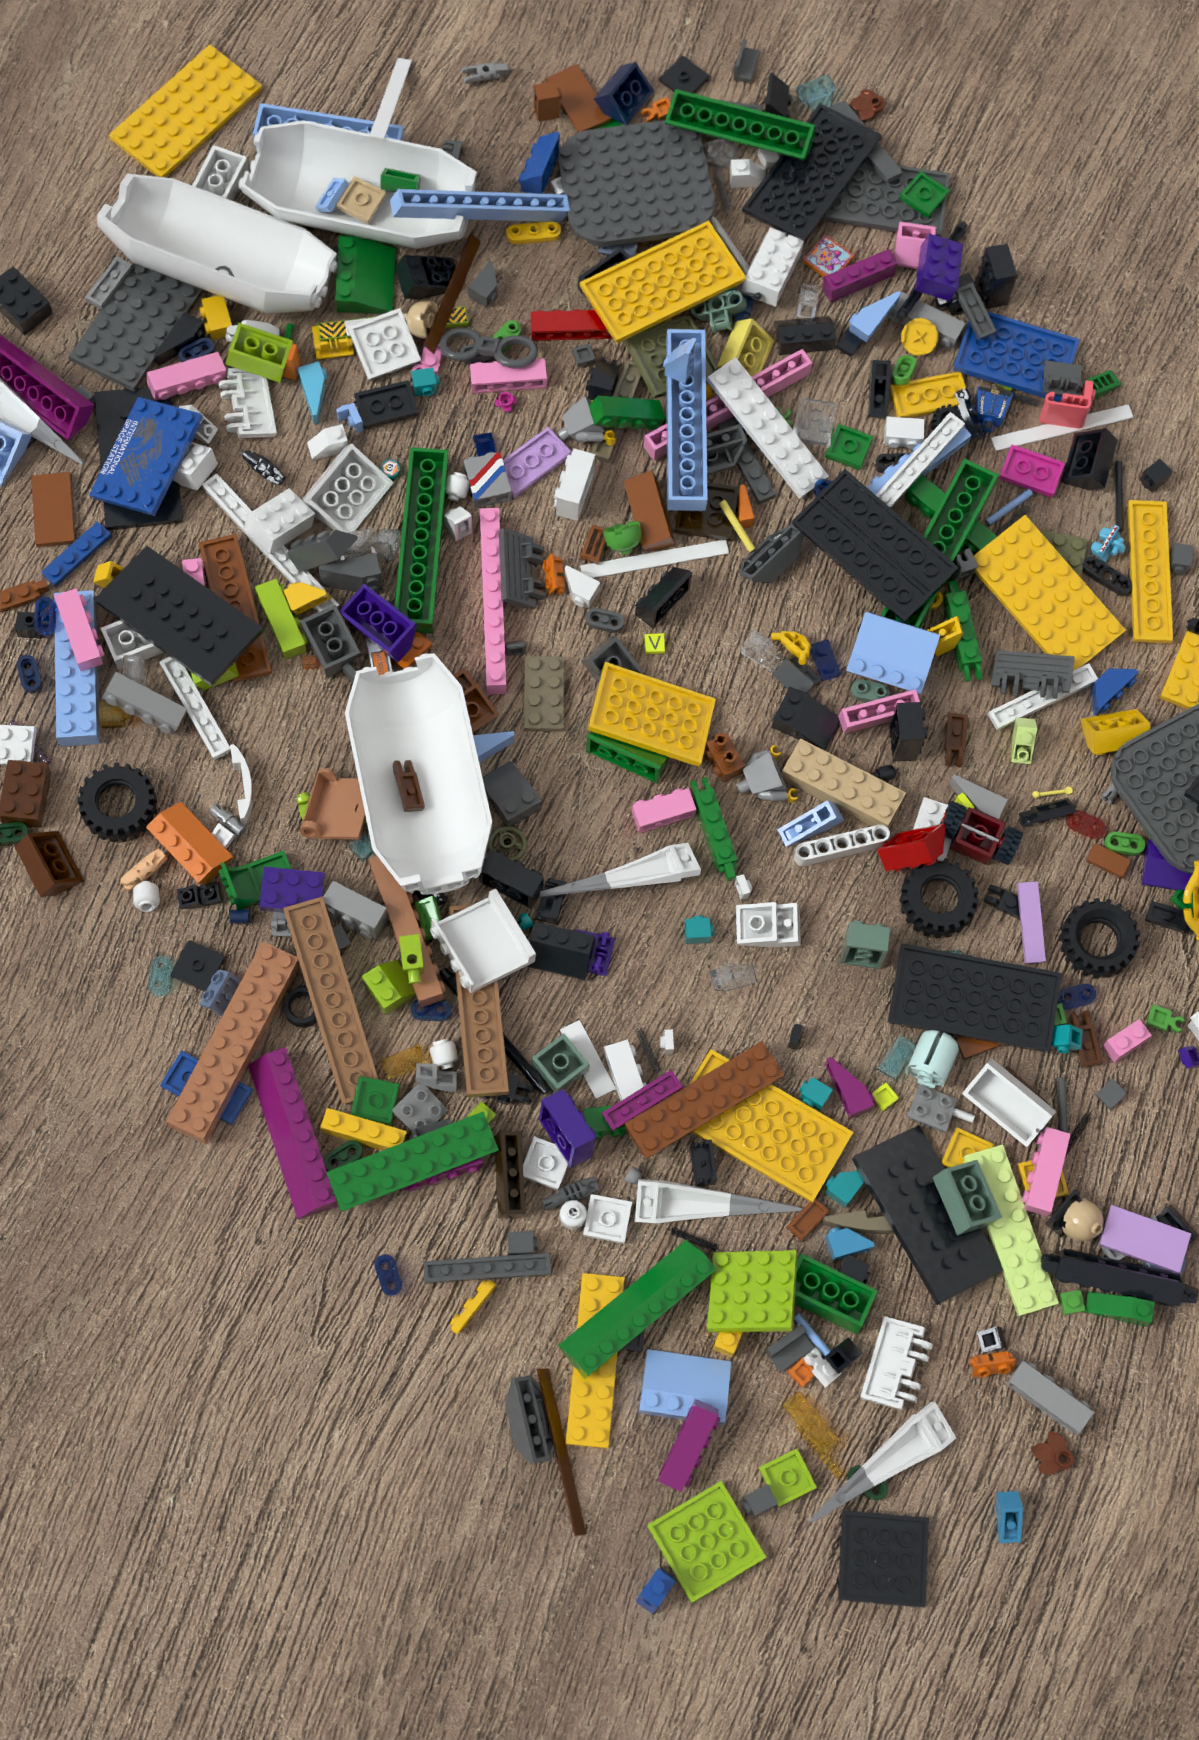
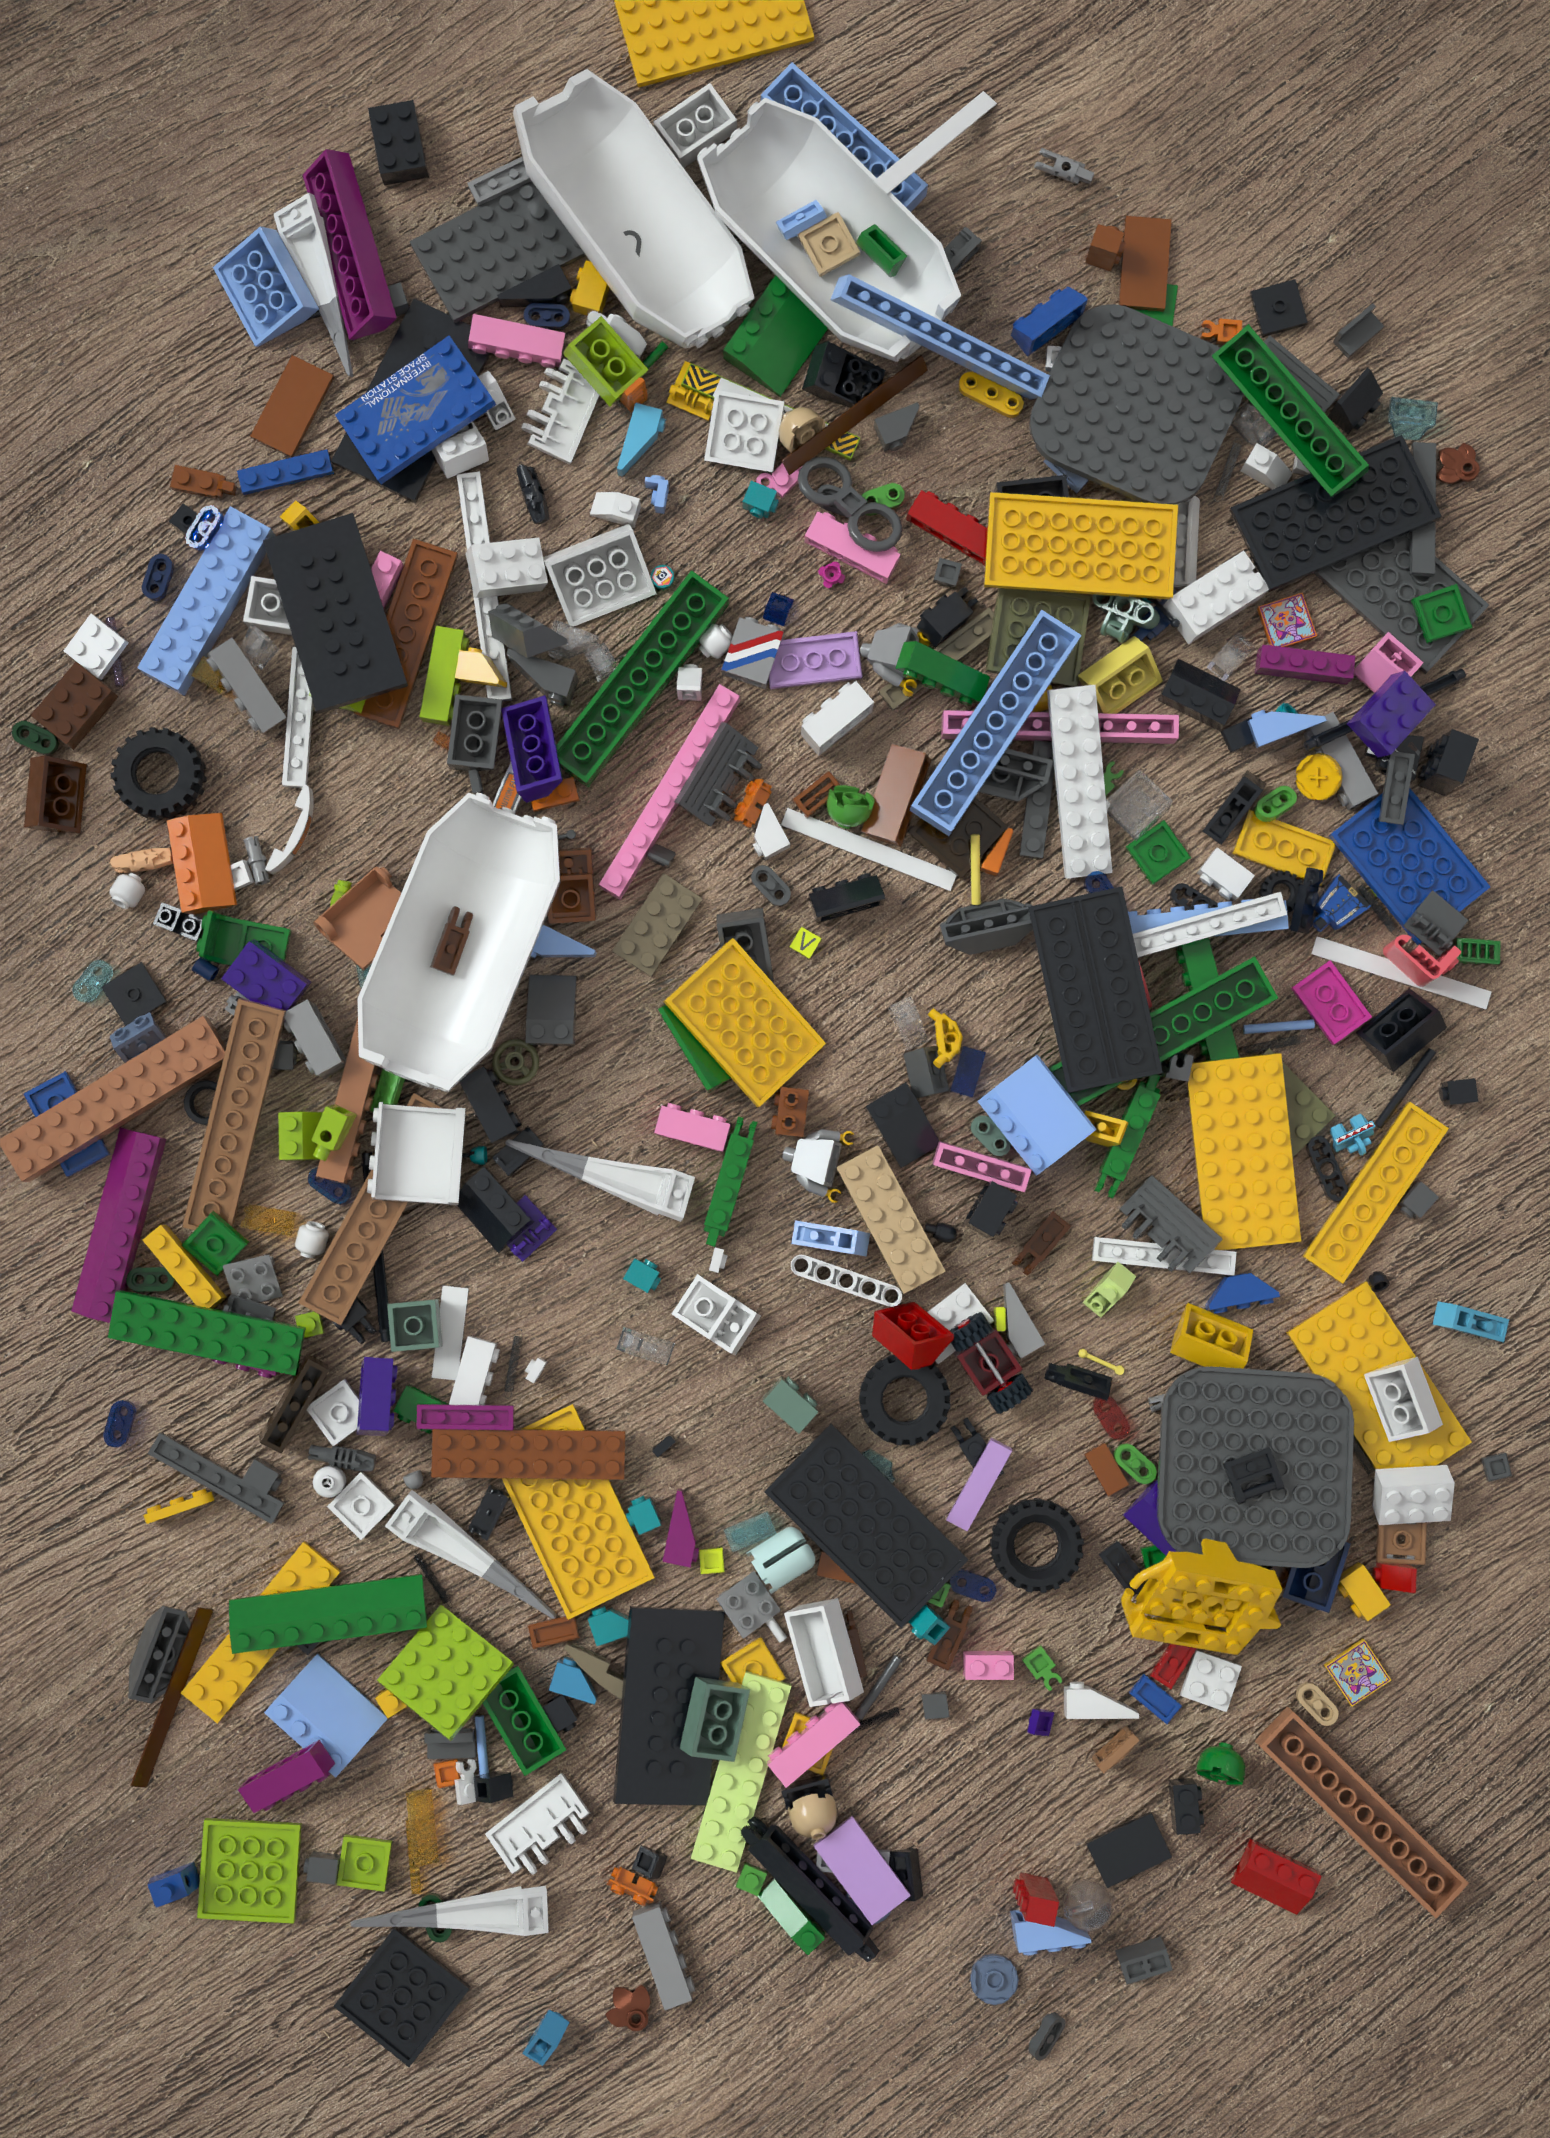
camera: 35 degrees right, 15 degrees up
bright pink brick [54,588,105,671] -> none
black plate [354,380,419,429] -> none
light grey slope [416,1063,457,1092] -> none
dark blue slope [594,62,654,125] -> none
light blue slope [663,338,697,383] -> none

